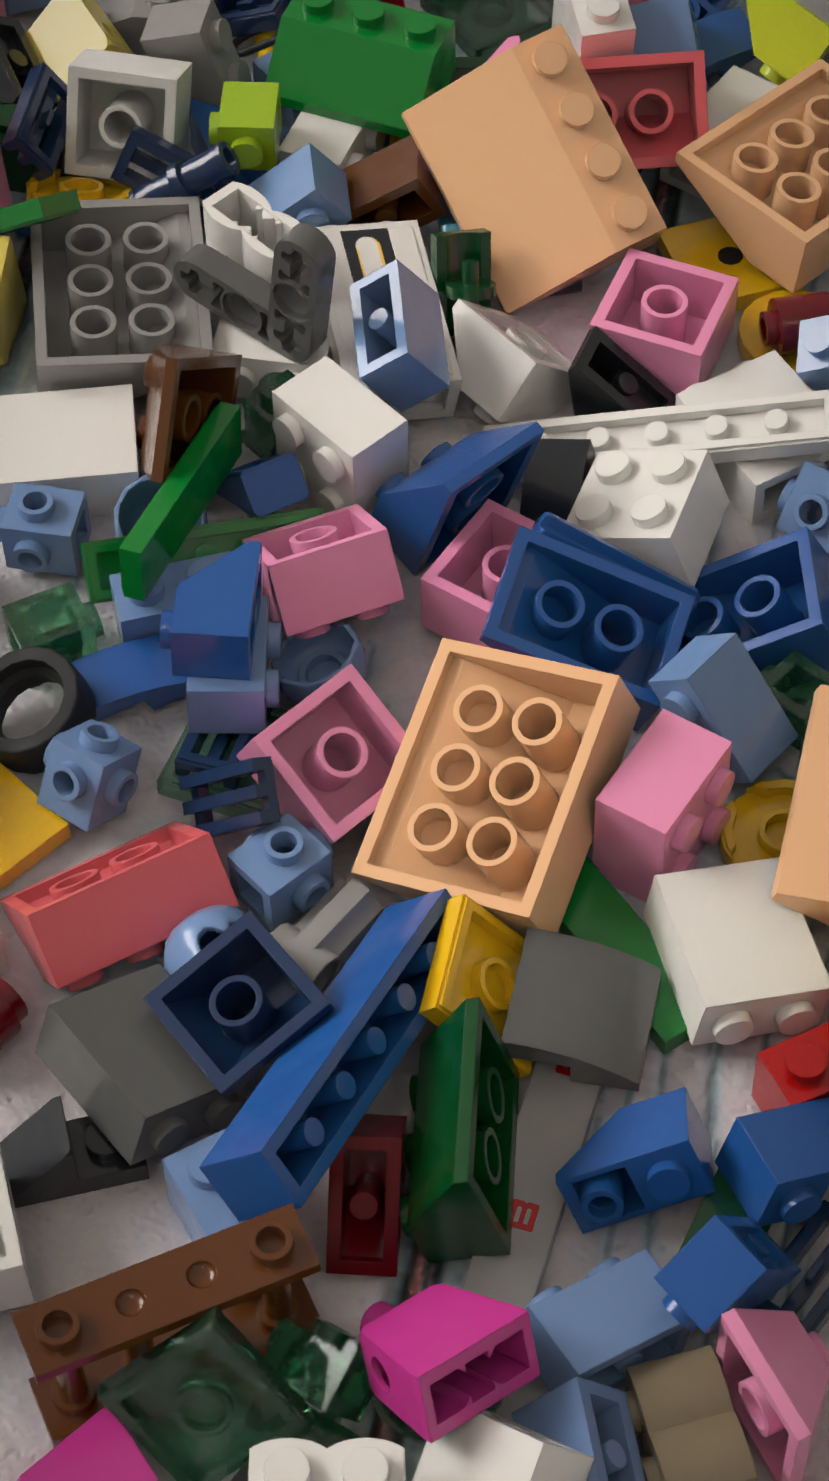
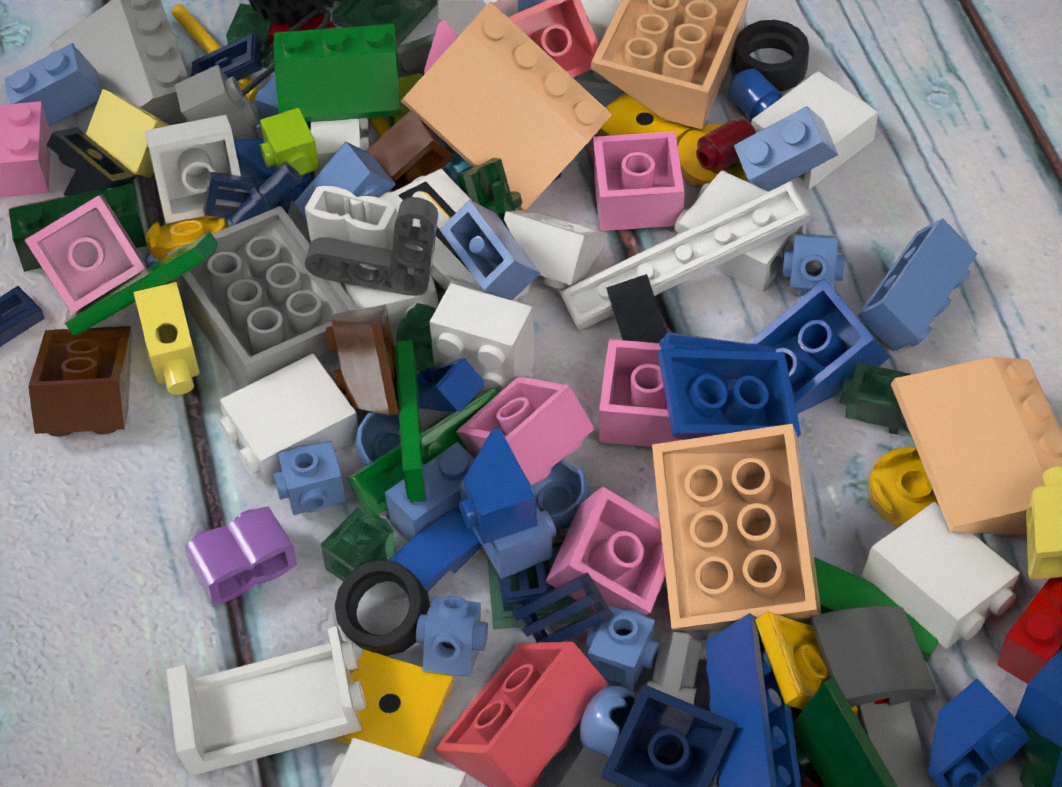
camera: 25 degrees left, 0 degrees up
dark blue tile [1,62,67,182] -> none
blue slope [371,421,545,576] -> none
white brick [566,450,730,587] -> none
black slope [568,326,676,416] -> none
bright pink brick [592,708,735,903] -> none
medium blue brick [648,633,799,784] -> none

